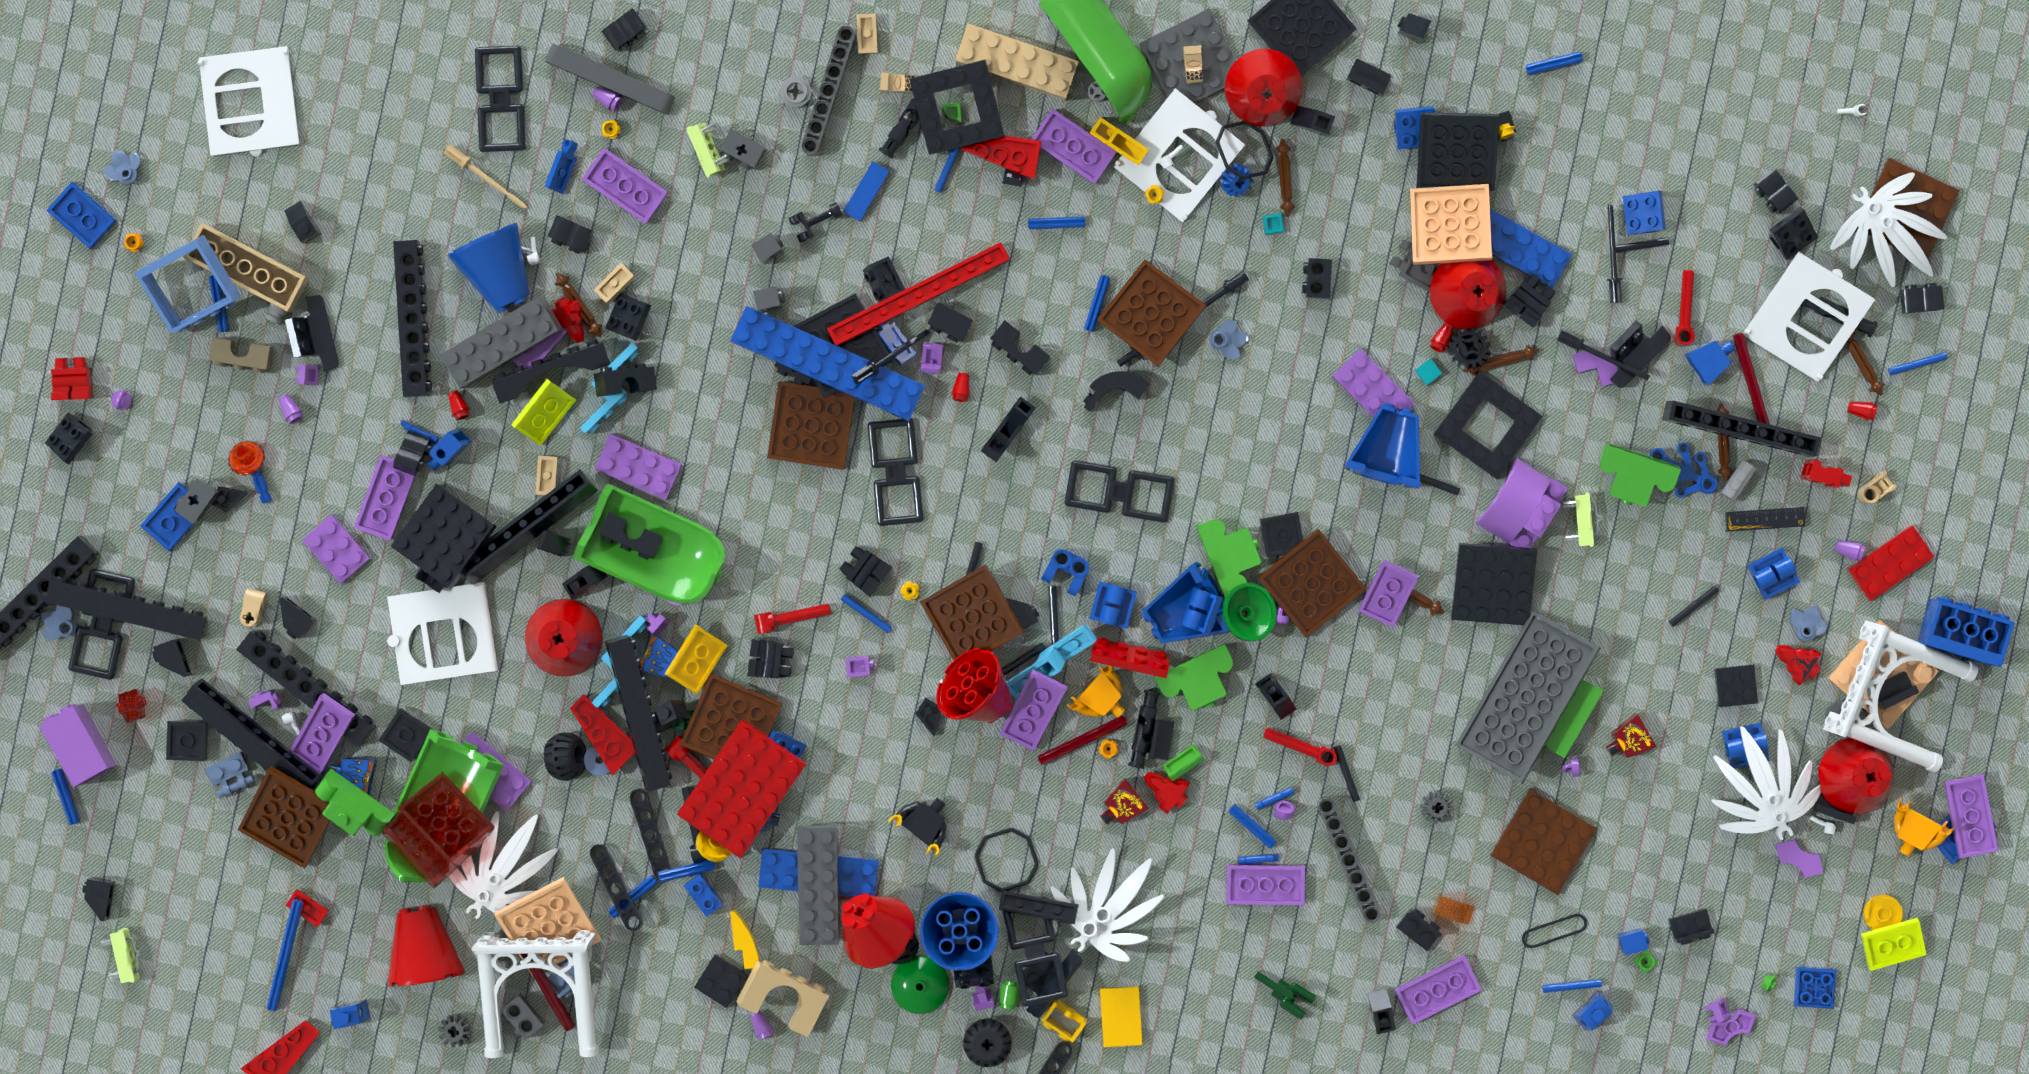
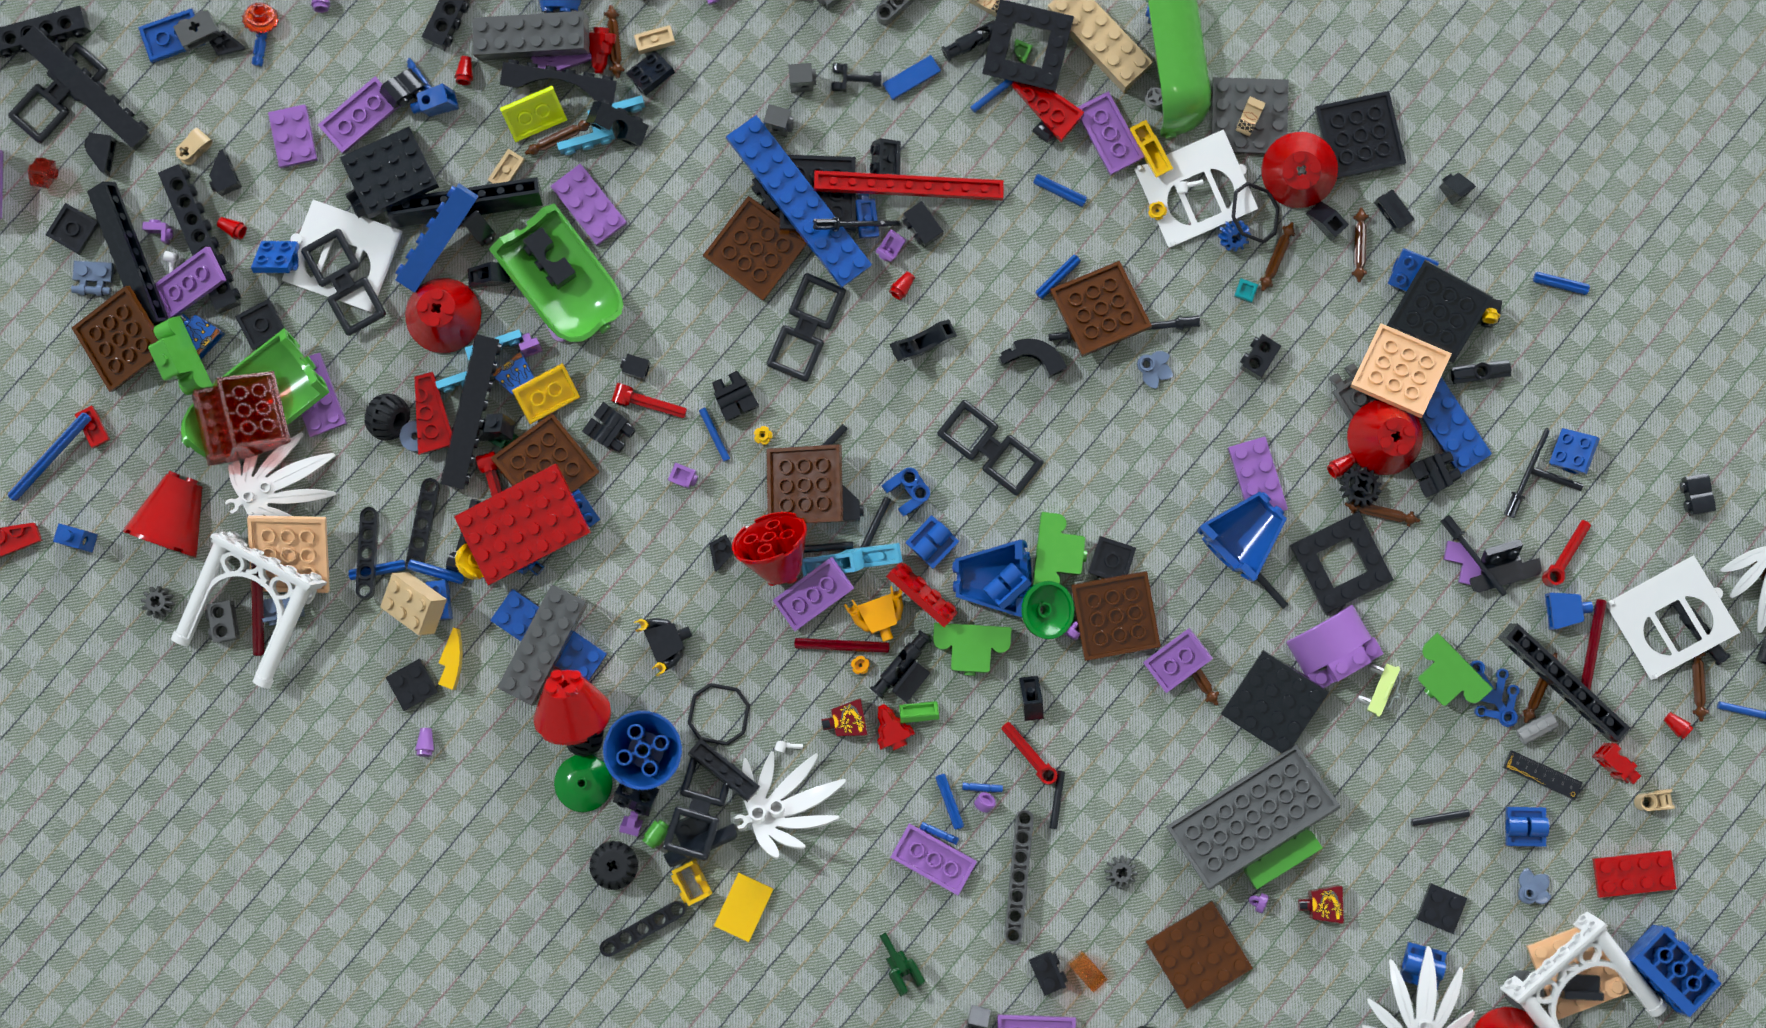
camera: 25 degrees right, 5 degrees down
sand blue plate [41,605,77,640] -> none
tan arch [736,960,829,1037] -> none
black arch [990,320,1050,375] -> none
teal tile [1414,358,1442,386] -> none
black plate [1769,207,1818,260] -> none
red rock [1774,645,1821,686] -> none
medium lavender cone [1834,540,1865,561] -> none
none -> red cone [217,217,247,240]
none -> blue plate [251,241,299,273]
none -> black bar [301,229,386,336]
none -> tan brick [380,572,447,635]
none -> blue brick [395,183,478,293]
none -> reddish brown wheel [525,120,590,155]
none -> black brick [620,353,651,381]
none -> white hand [774,741,803,753]
none -> reddish brown wheel [1352,207,1369,283]
none -> black piece [1450,360,1512,384]

